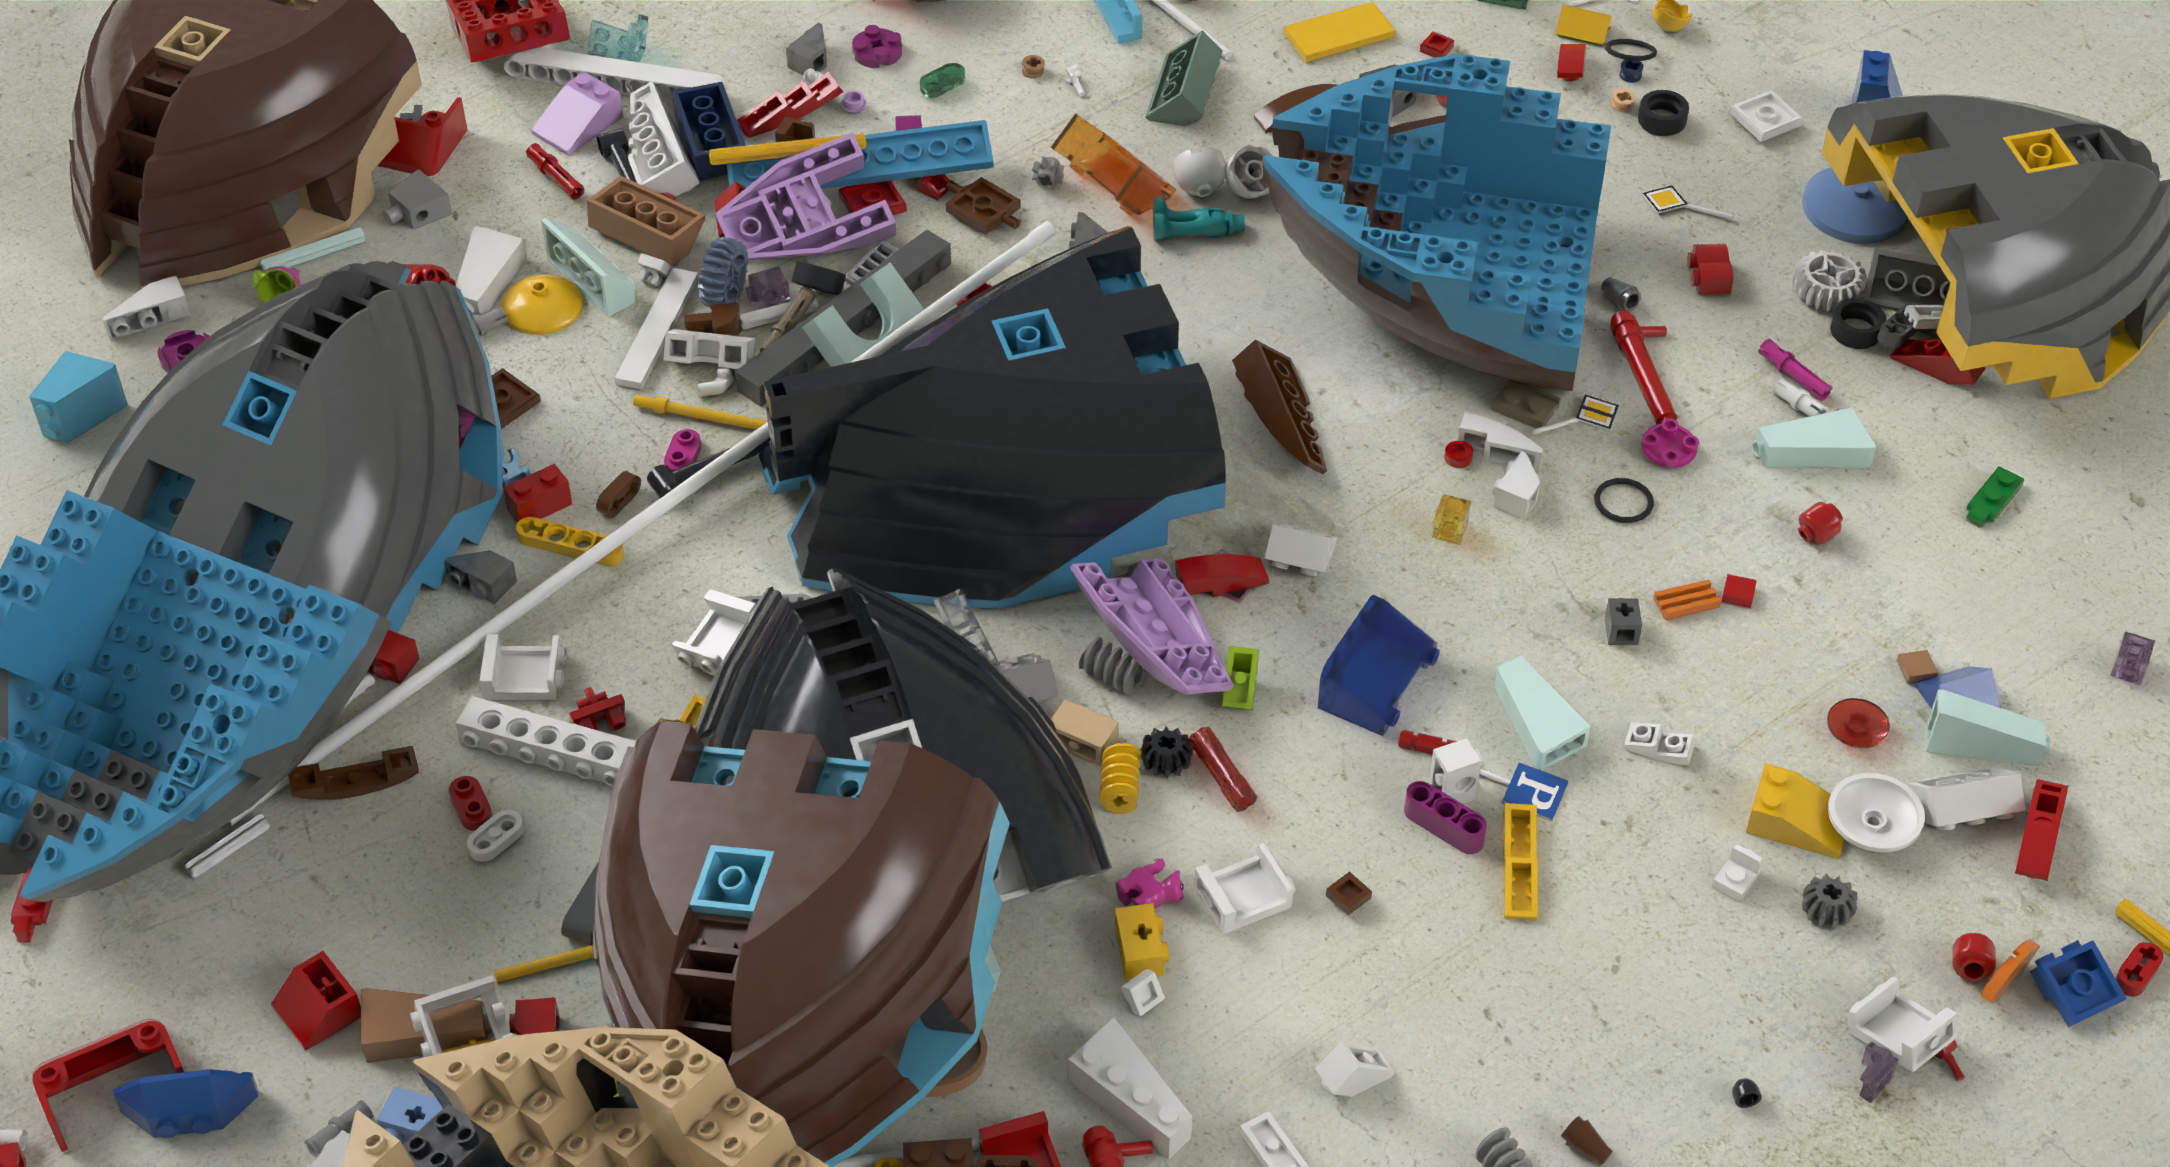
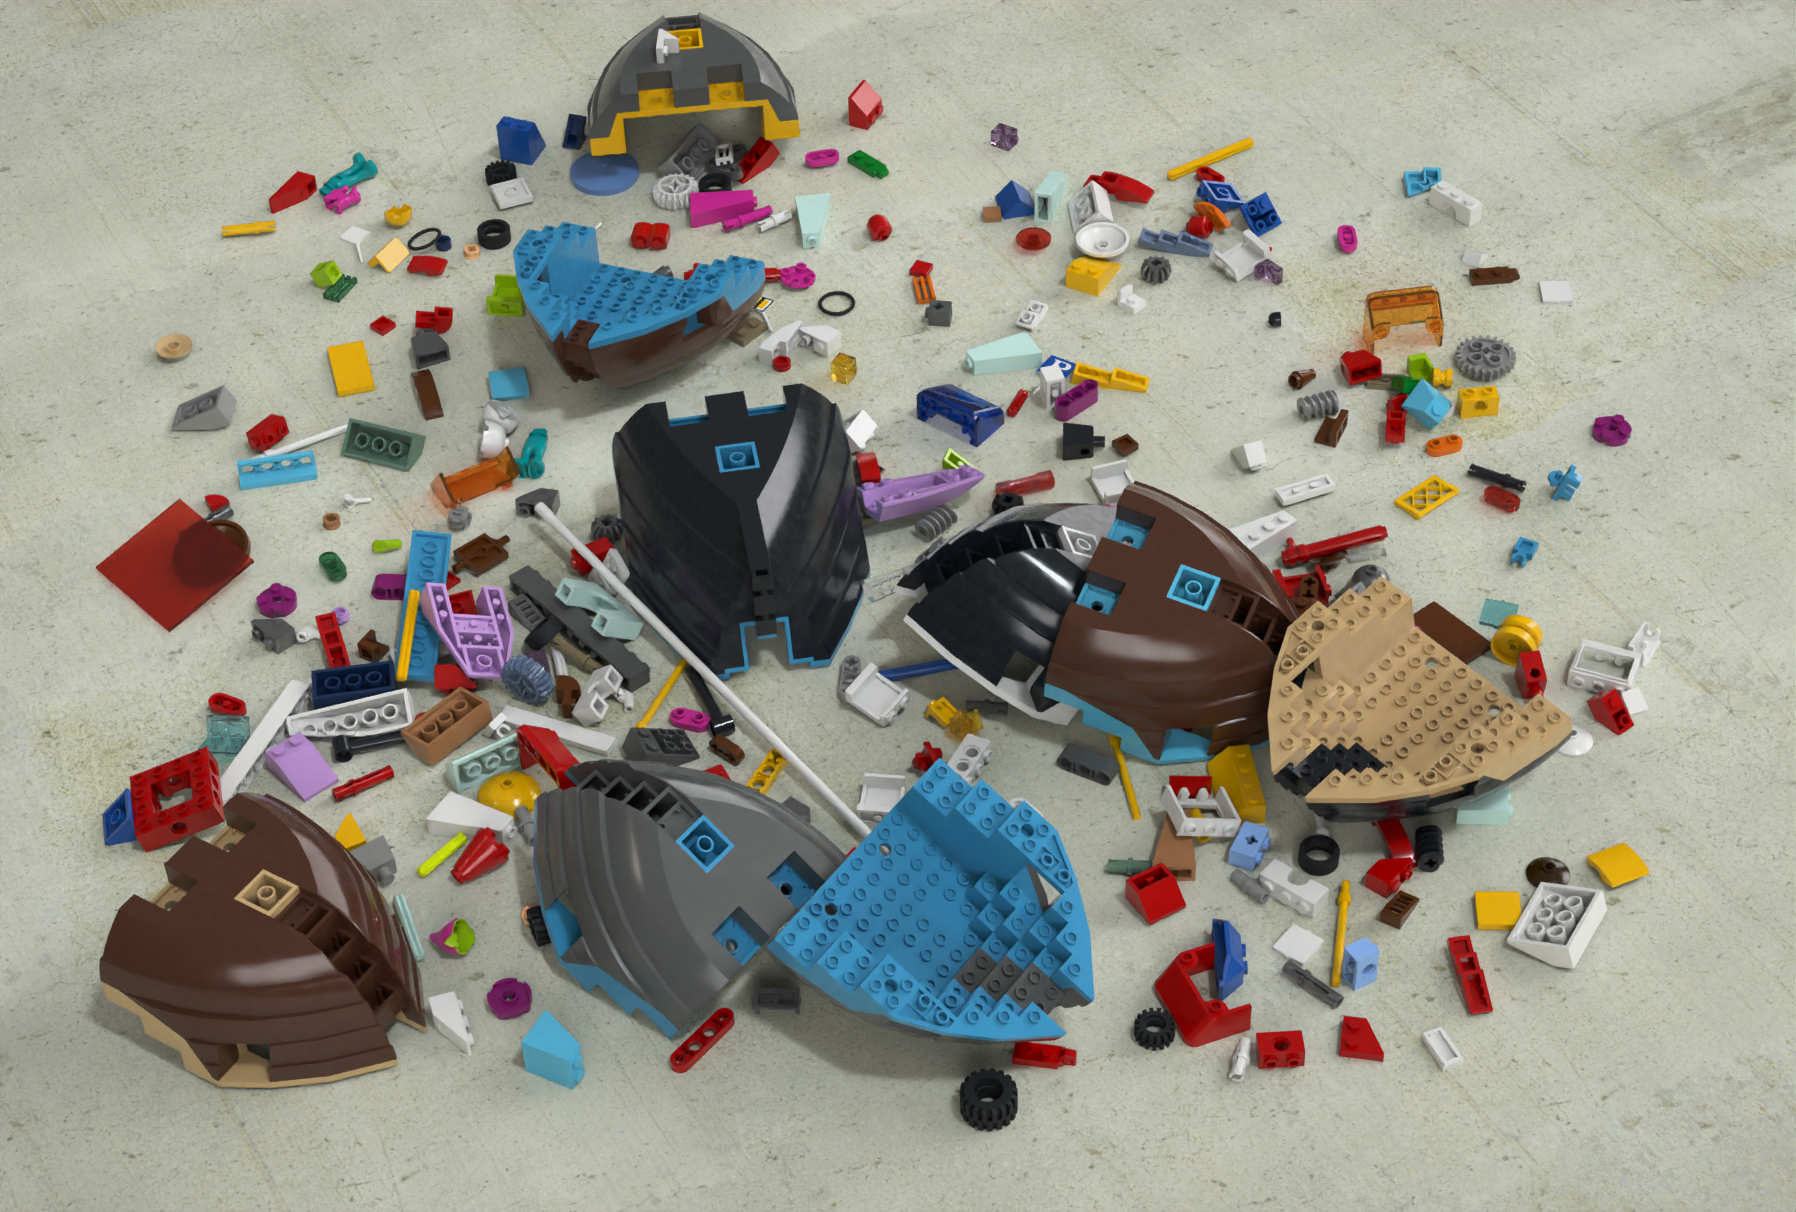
camera: 80 degrees left, 5 degrees down
none -> red plate [208,693,247,719]
none -> yellow slope [335,813,367,852]
none -> lime arm [372,539,402,553]
none -> neon yellow axle [416,832,468,878]
none -> black tyre [485,160,517,186]
none -> red windscreen [516,724,580,790]
none -> dark grey slope [622,727,700,766]
none -> white slope [656,29,679,63]
none -> dark pink slope [690,190,757,228]
none -> dark pink plate [805,149,839,168]
none -> red slope [848,80,884,130]
none -> black torso [1063,423,1105,461]
none -> sand green pin [1108,858,1152,875]
none -> black tyre [1134,1008,1175,1051]
none -> sand blue slope [1137,228,1213,257]
none -> blue slope [1239,192,1282,237]

